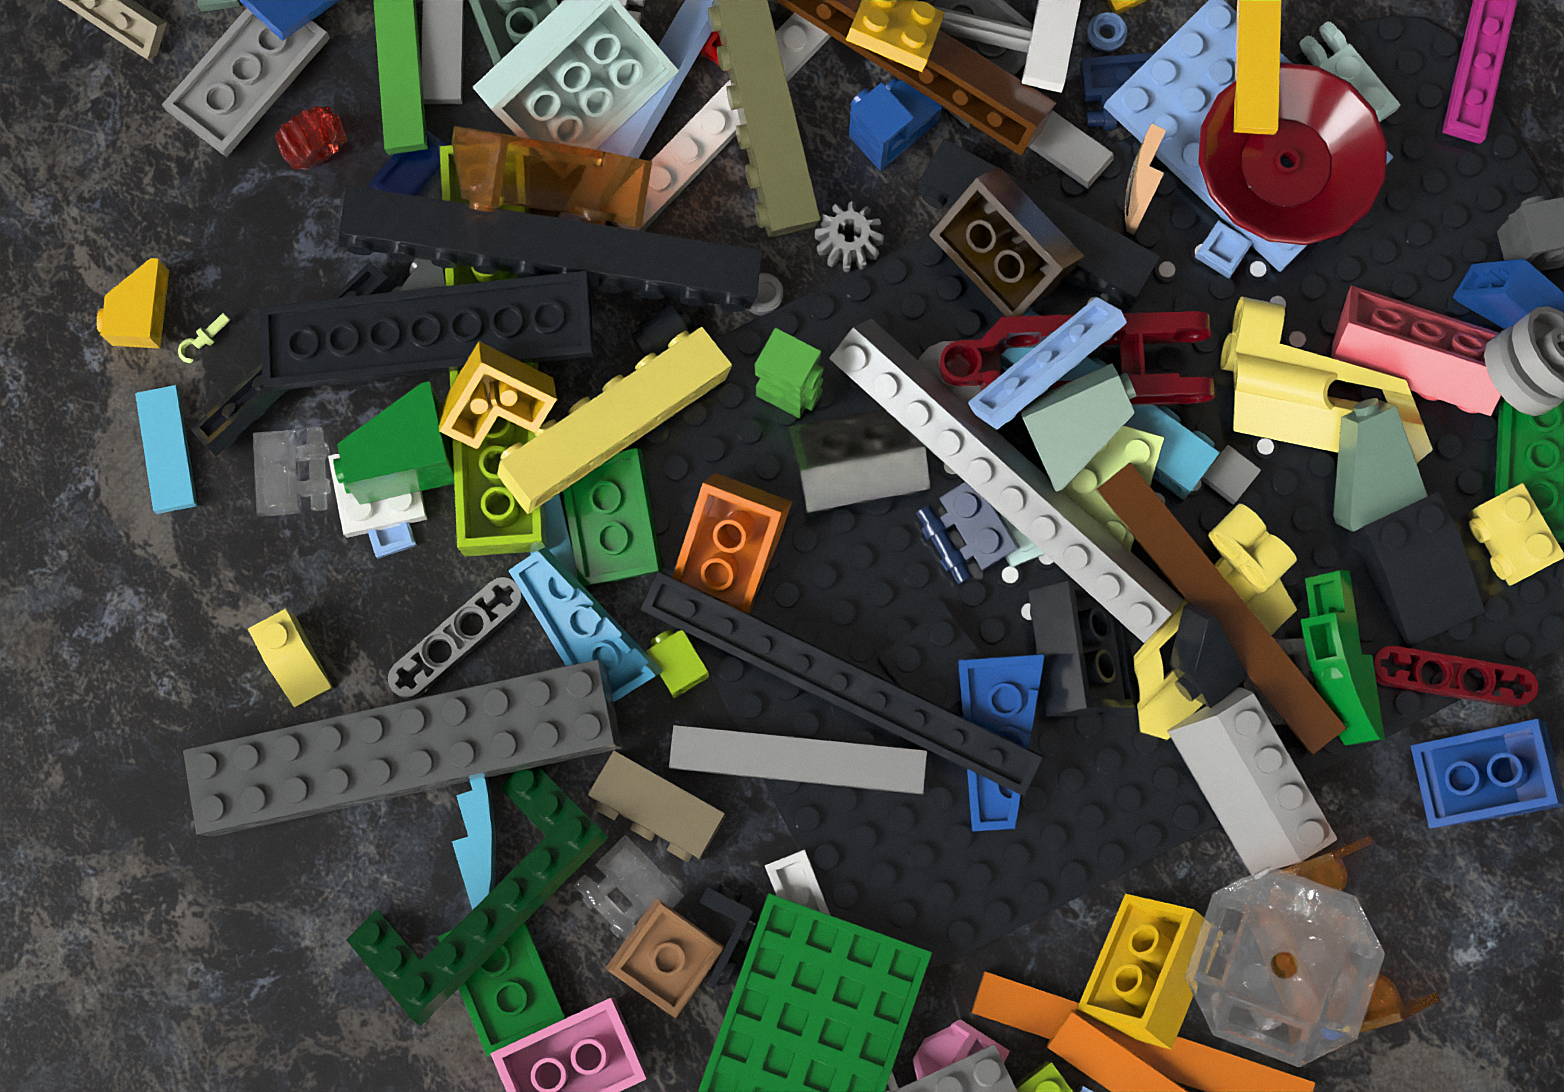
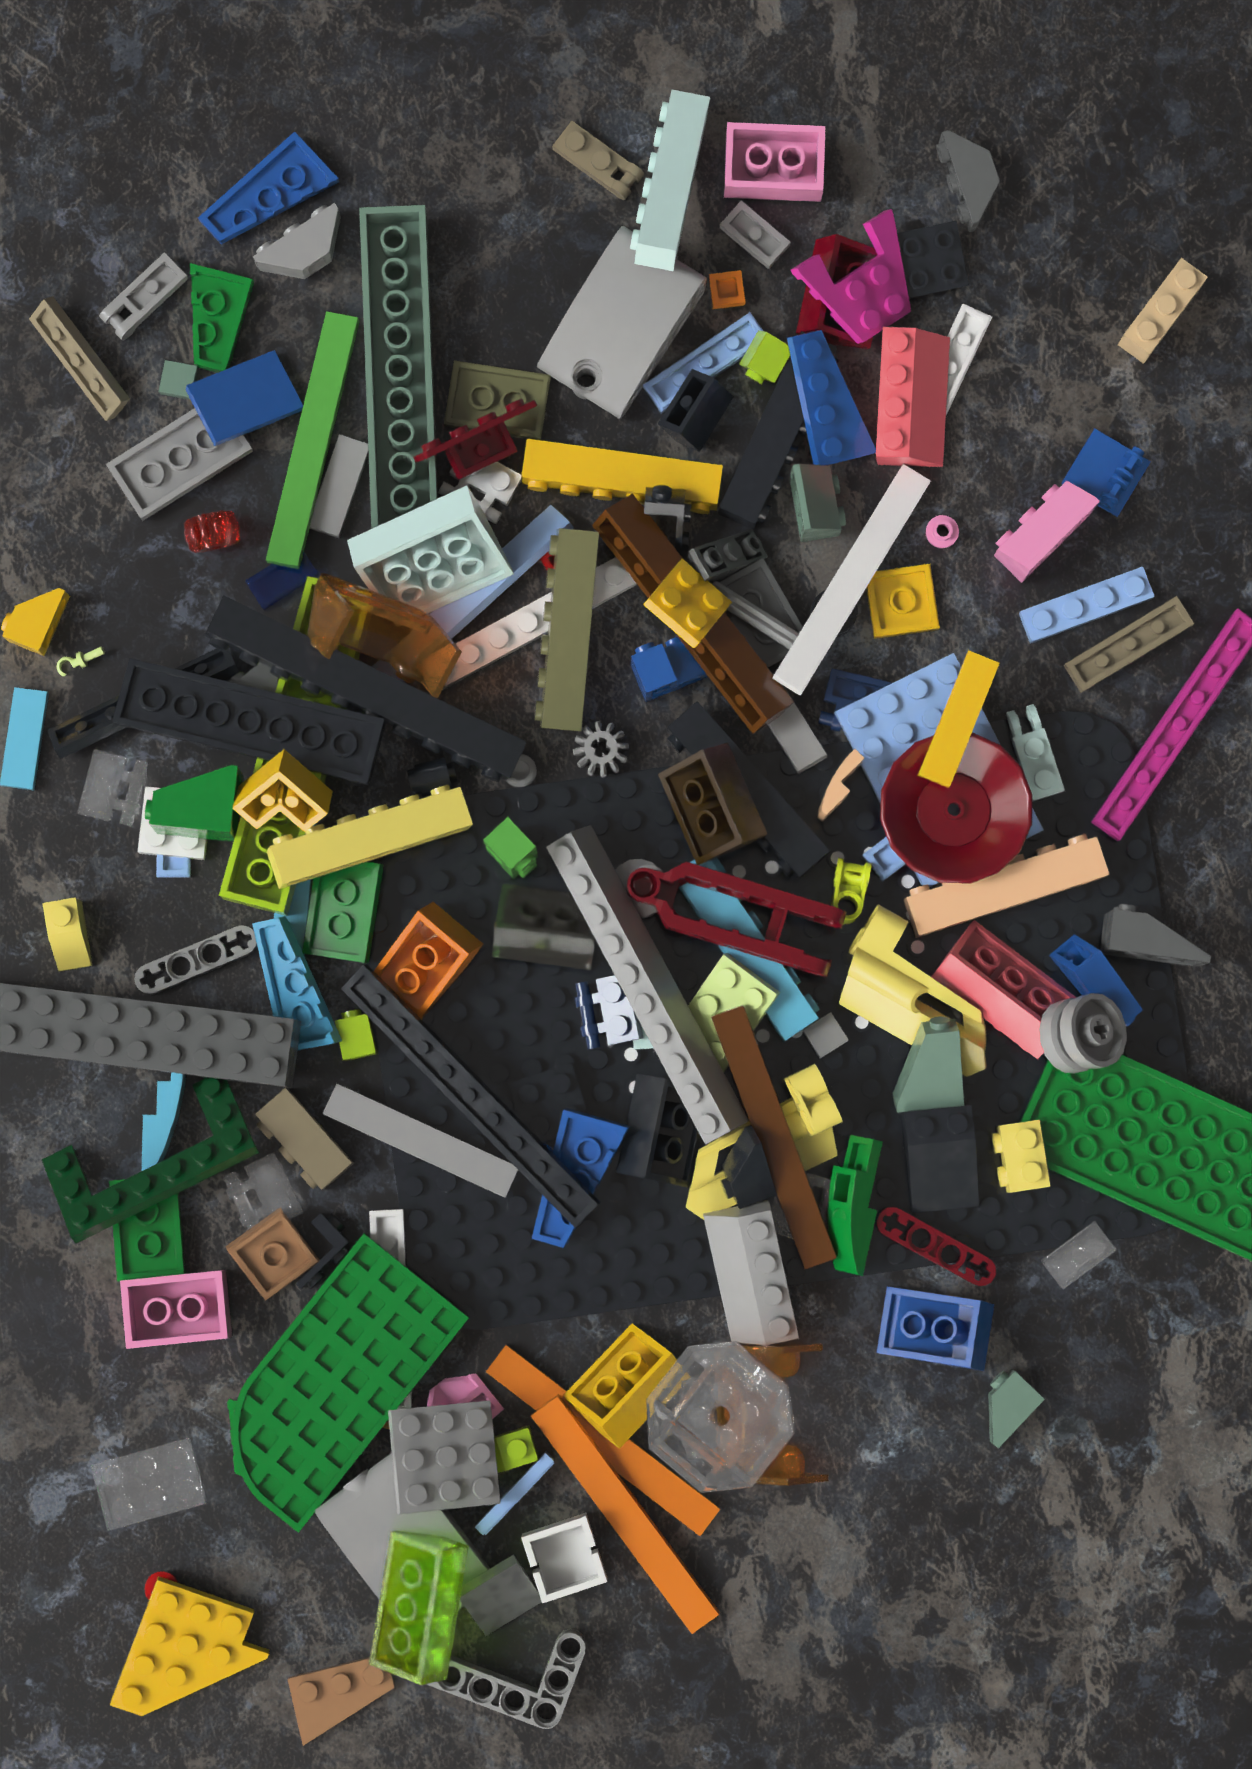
camera: 15 degrees right, 5 degrees up
light blue plate [968,297,1127,429] -> none
slope [1020,364,1137,492] -> none
medium blue plate [1087,12,1127,52] -> none
none -> neon yellow piece [831,857,871,924]
none -> light nougat brick [904,834,1110,938]

